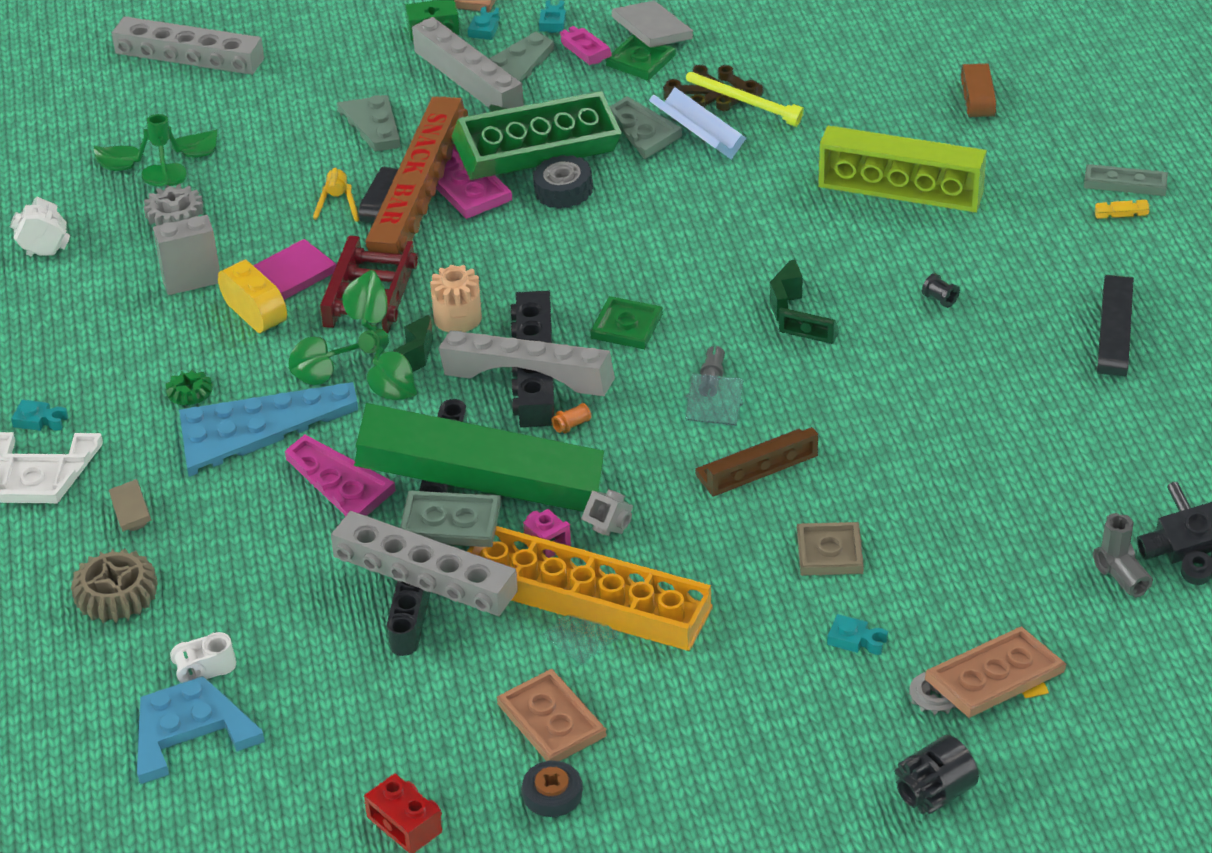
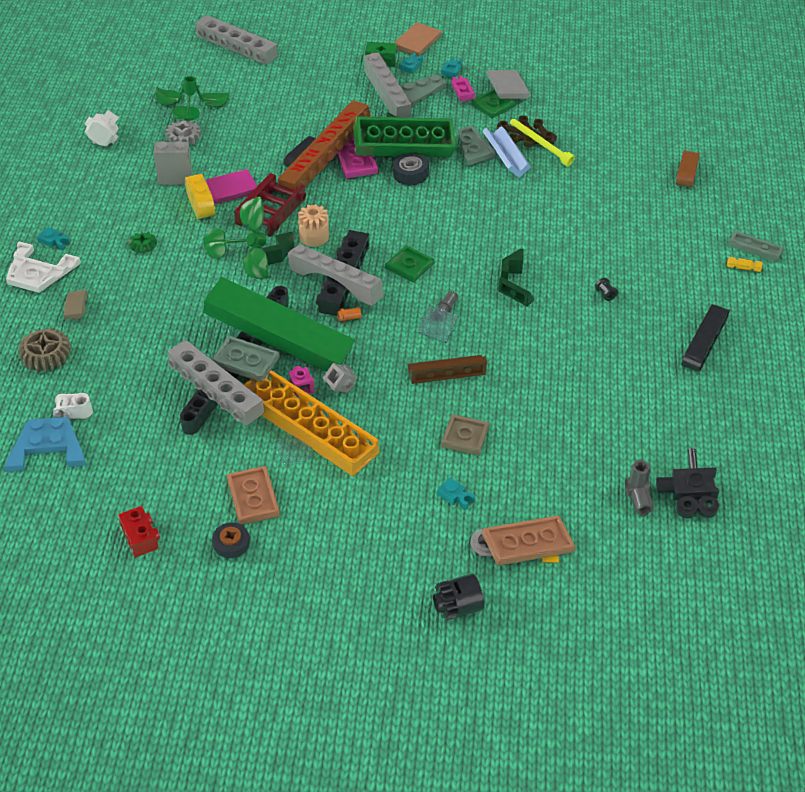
camera: 15 degrees right, 5 degrees up
dark azure wing [179,382,358,477] -> none
dark pink wing [285,435,396,516] -> none
yellow plant [313,168,359,222] -> none
sand green wing [337,95,400,151] -> none
lime brick [818,125,987,213] -> none

